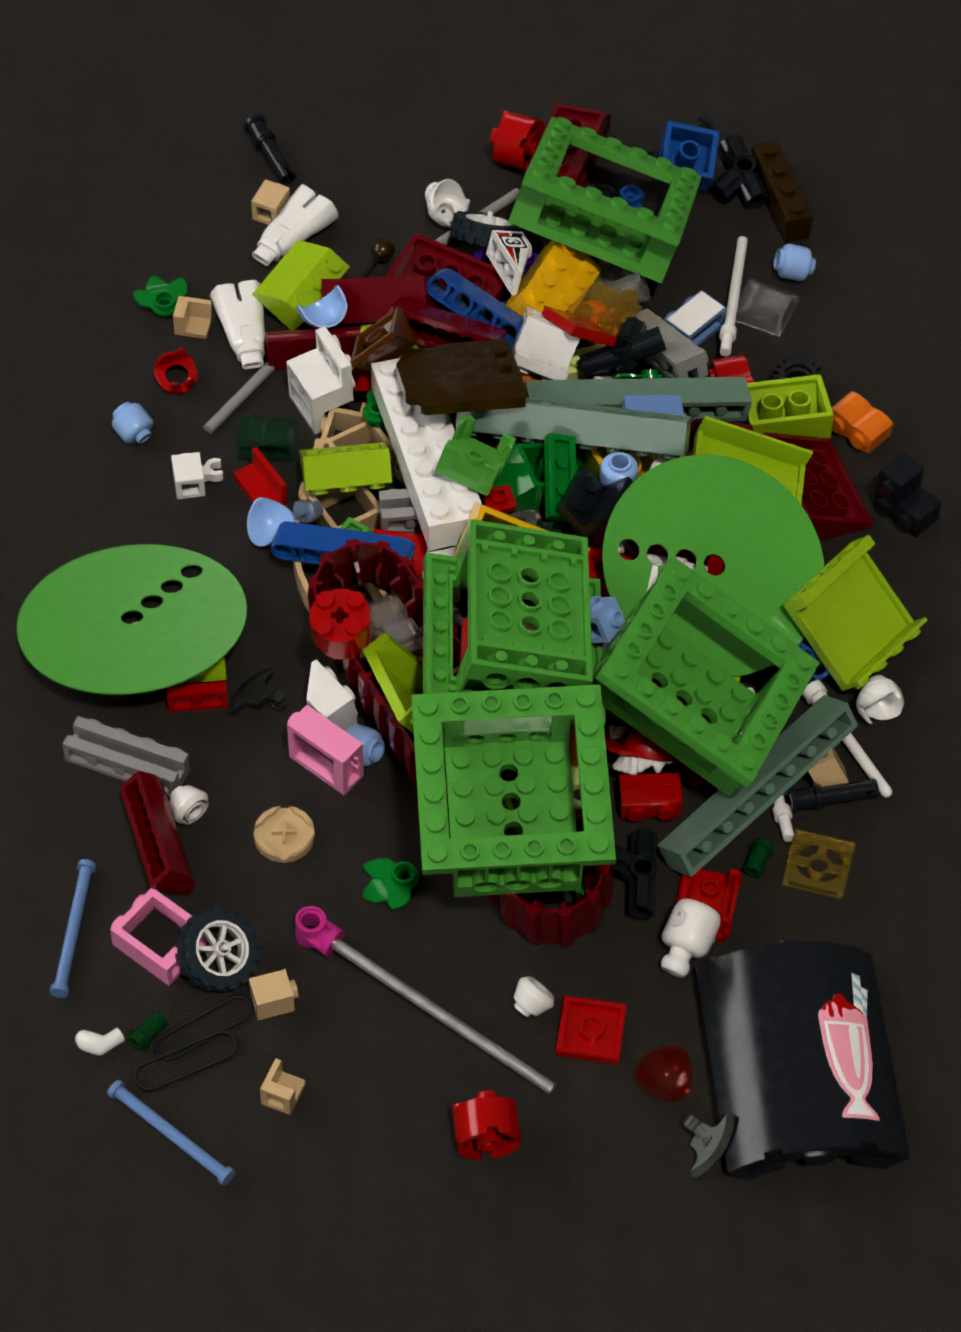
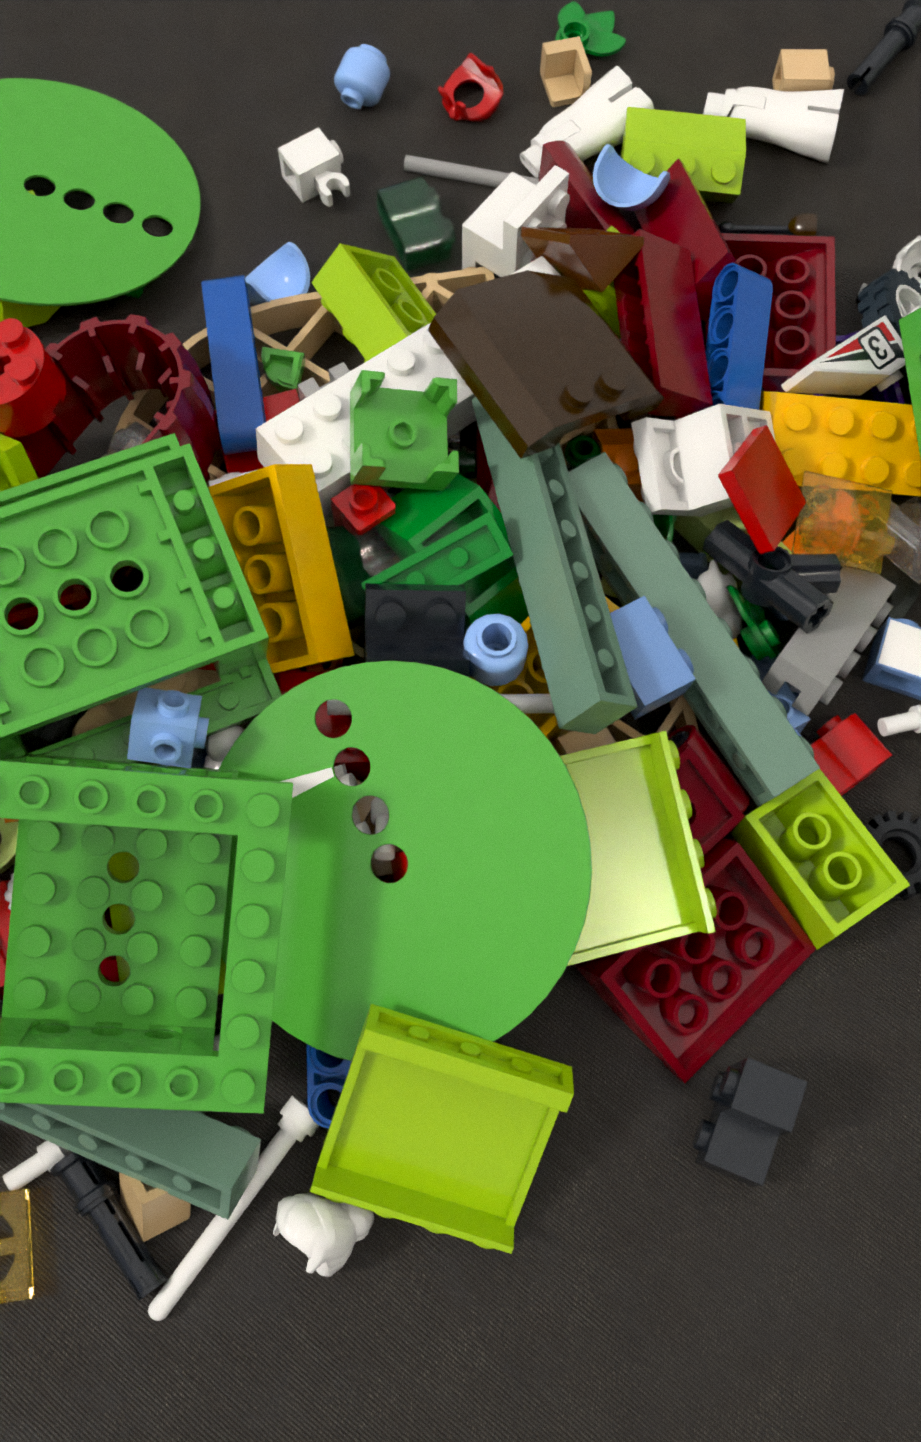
camera: 65 degrees right, 15 degrees up
red panel [233,446,287,506] -> none
sand blue piece [293,499,323,523] -> none
orange brick [831,391,894,454] -> none

